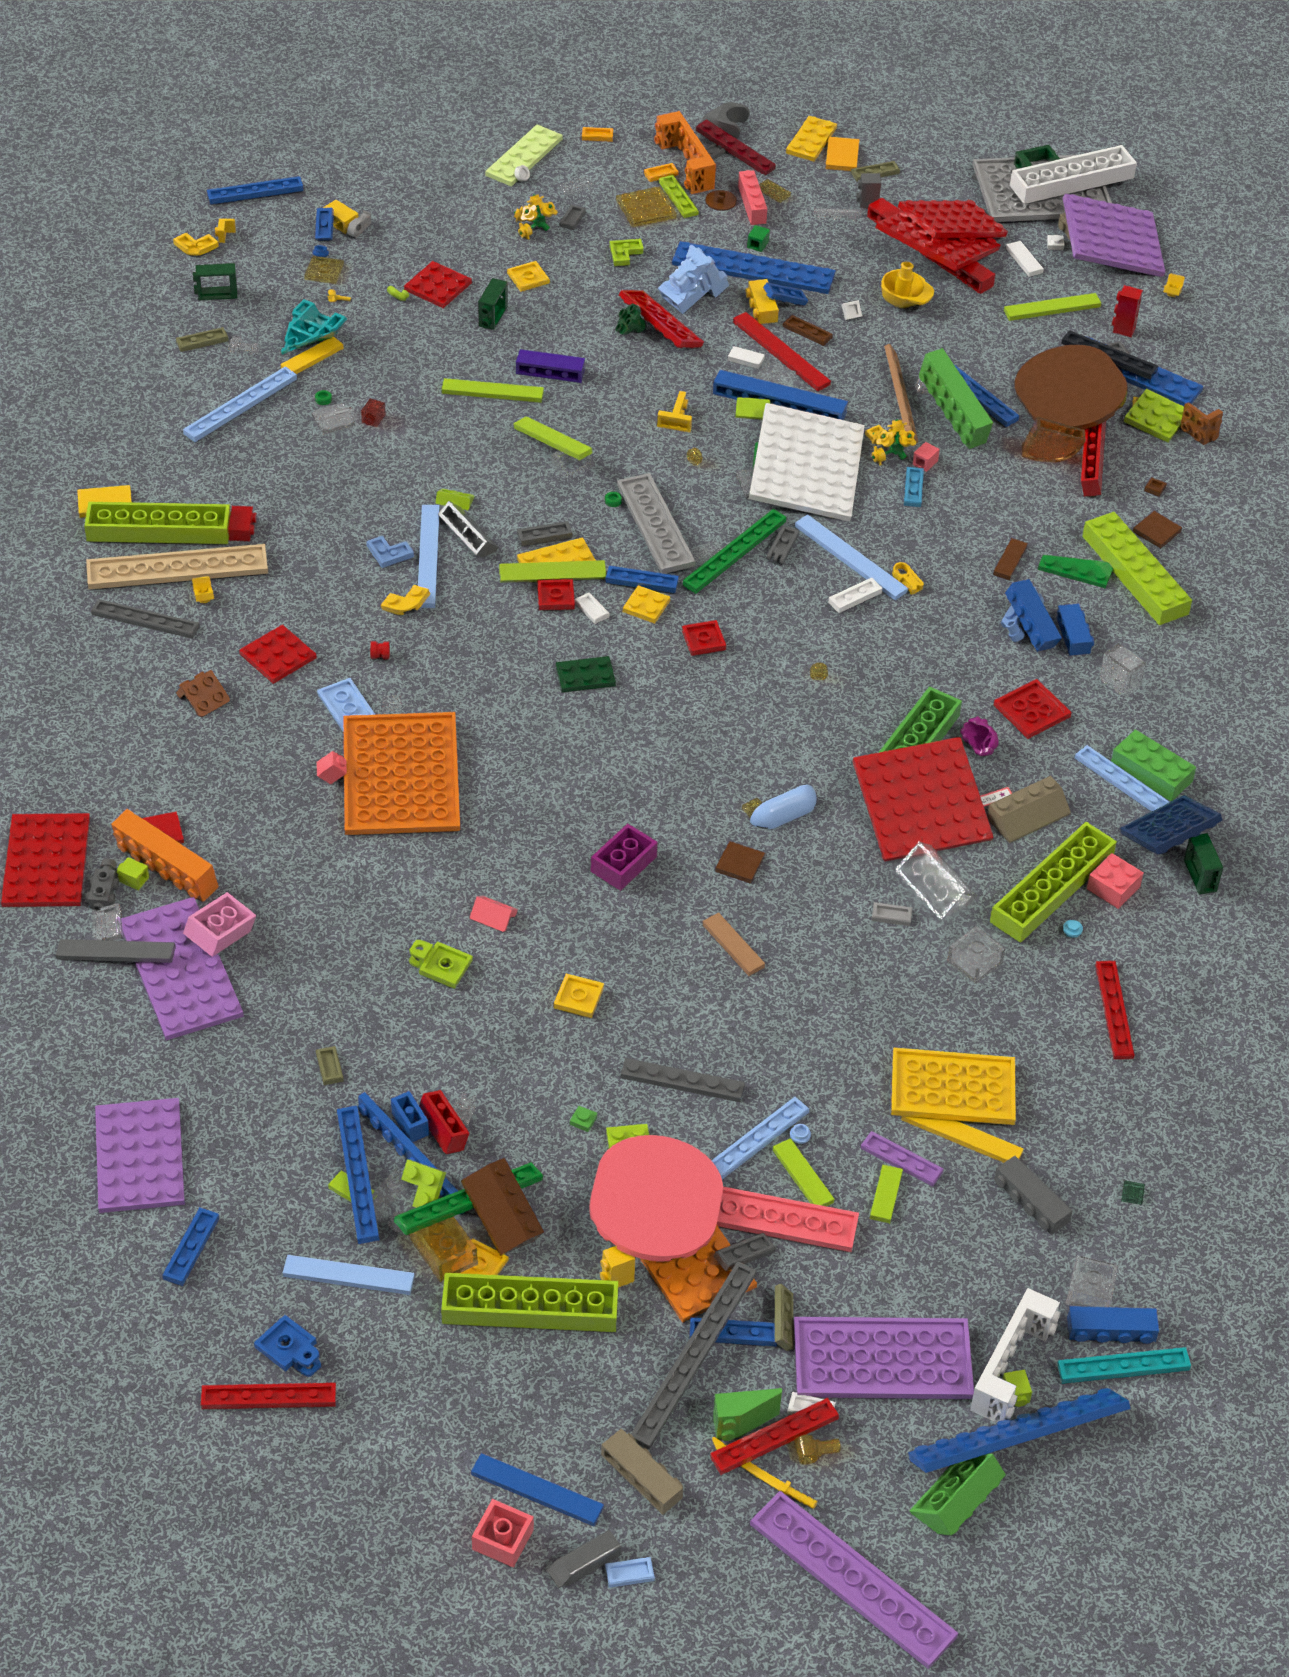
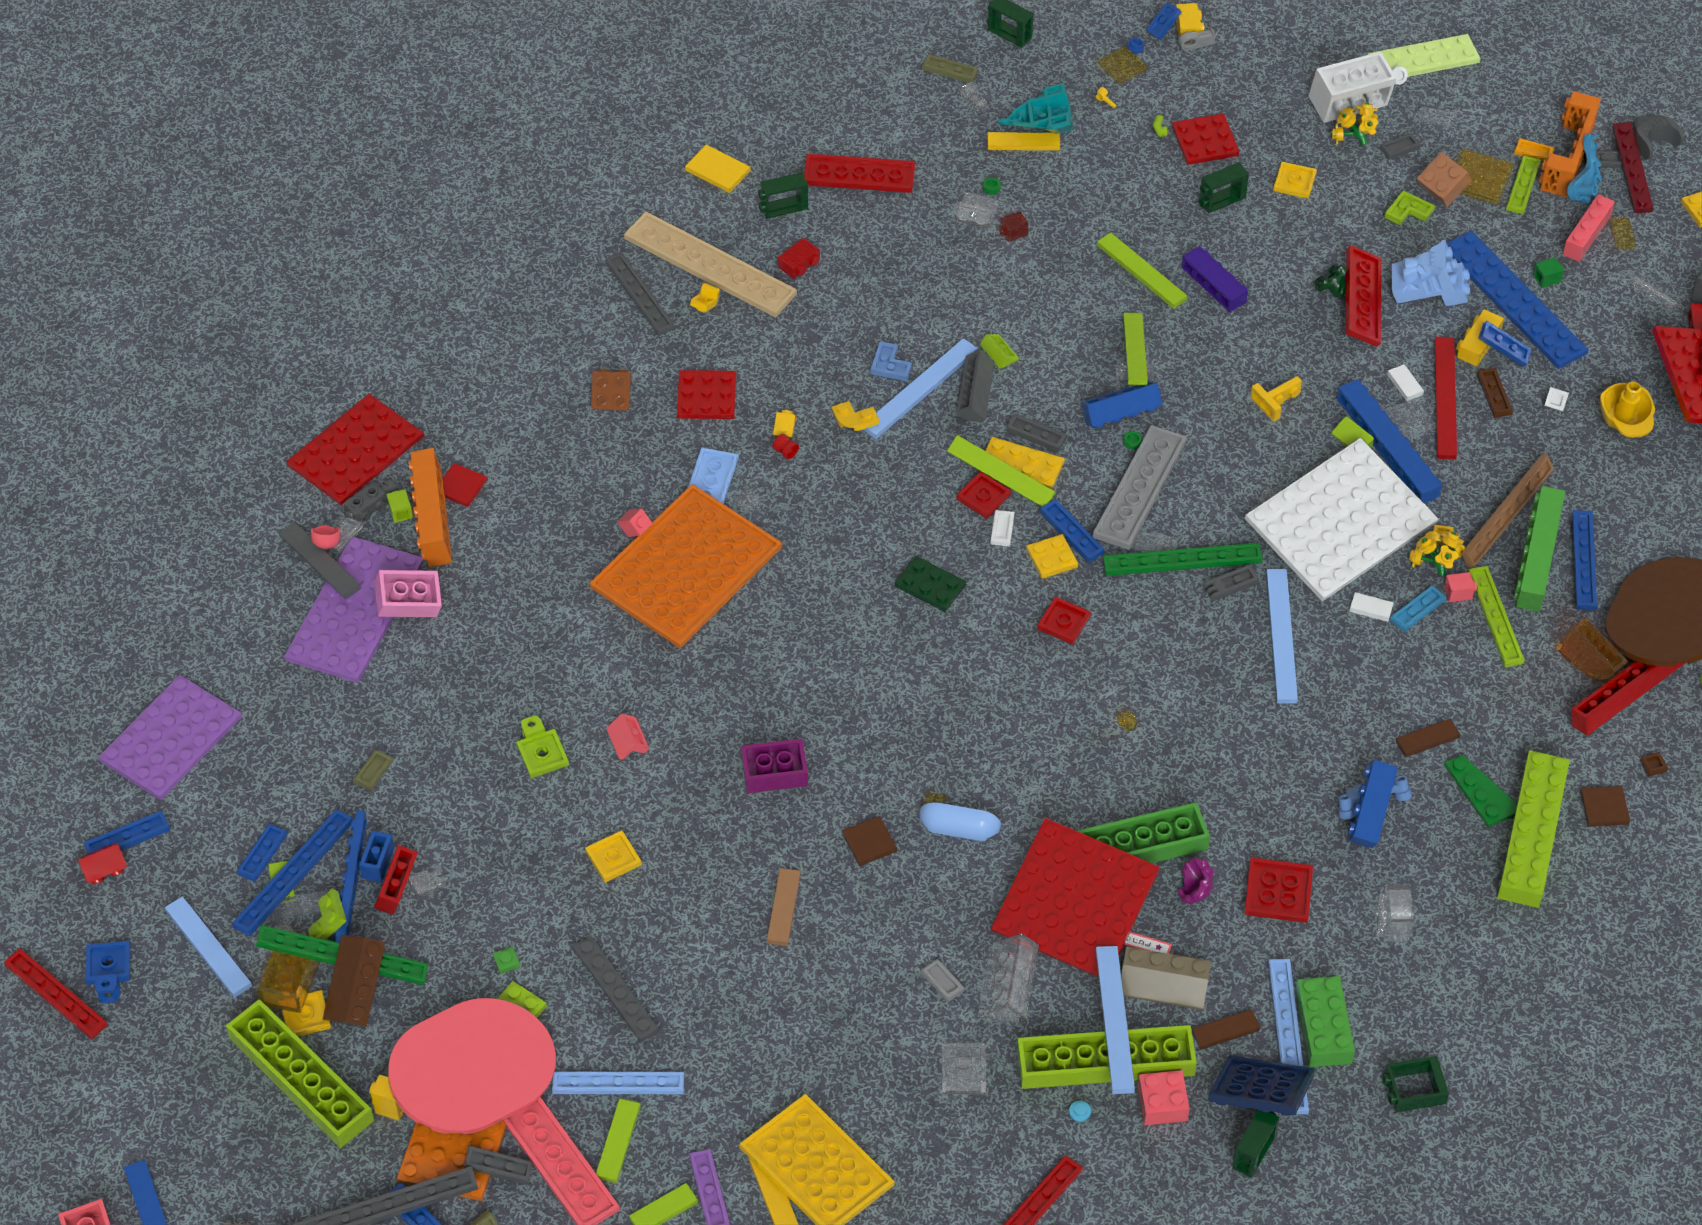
camera: 45 degrees right, 5 degrees up
lime brick [84,502,231,544] -> none
light blue plate [183,367,297,442] -> none
light orange tile [582,127,613,142] -> none
clear yellow tile [687,447,703,466] -> none
reddish brown piece [705,190,737,211] -> none
light blue plate [790,1124,811,1144] -> none
white plate [828,578,882,613] -> none
yellow piece [892,562,924,595] -> none
blue brick [1056,604,1094,656] -> none
none -> red brick [76,842,127,885]
none -> blue tile [237,823,288,882]
none -> coral hair [311,525,341,549]
none -> dark green window [758,172,808,219]
none -> yellow bracket [773,410,797,438]
none -> red plate [804,154,915,193]
none -> blue brick [1081,381,1163,428]
none -> light blue tile [1096,946,1135,1094]
none -> reddish brown tile [1192,1009,1260,1050]
none -> white brick [1309,52,1396,123]
none -> white tile [1349,592,1394,622]
none -> dark green window [1382,1056,1449,1112]
none -> nougat brick [1416,152,1472,207]
none -> lime tile [1468,566,1525,667]
none -> dark azure animal [1567,133,1602,204]

